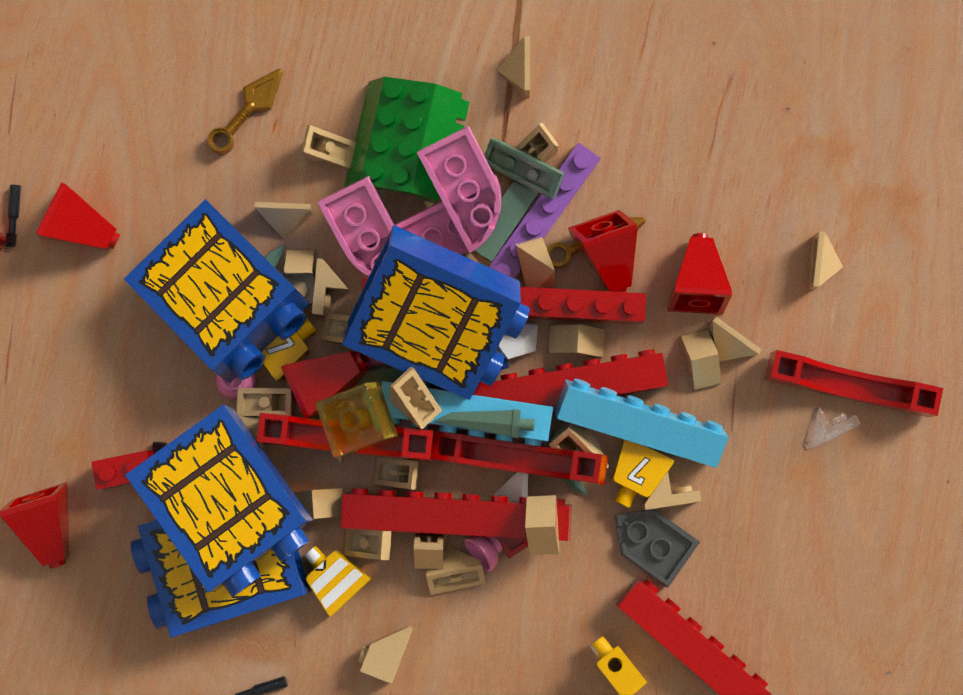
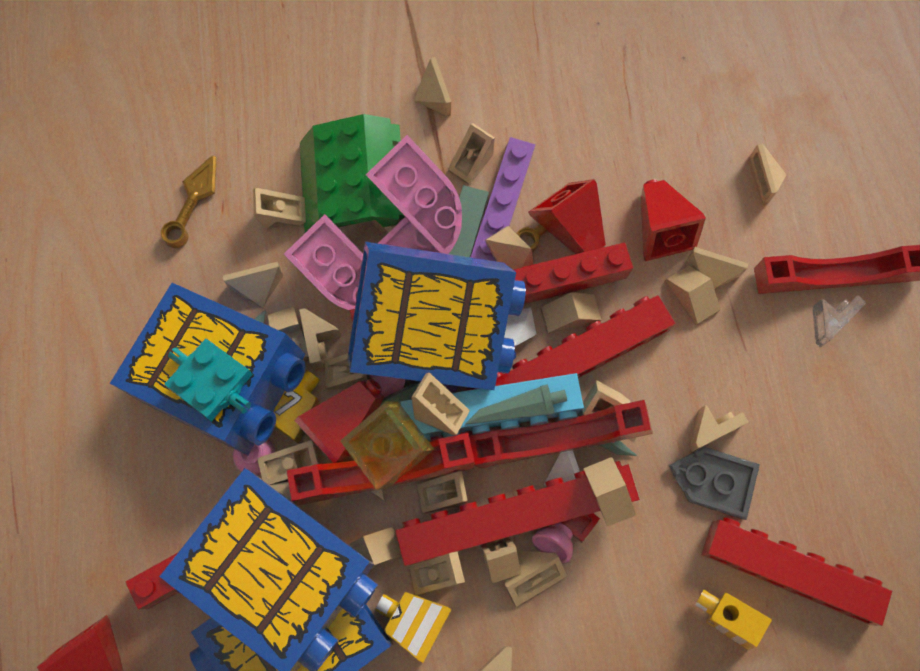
camera: 20 degrees left, 10 degrees down
red slope [36,182,120,250] -> none
sand green tile [484,137,565,199] -> none
medium azure brick [554,379,729,468] -> none
yellow torso [611,439,675,508] -> none
none -> teal plate [164,338,253,422]

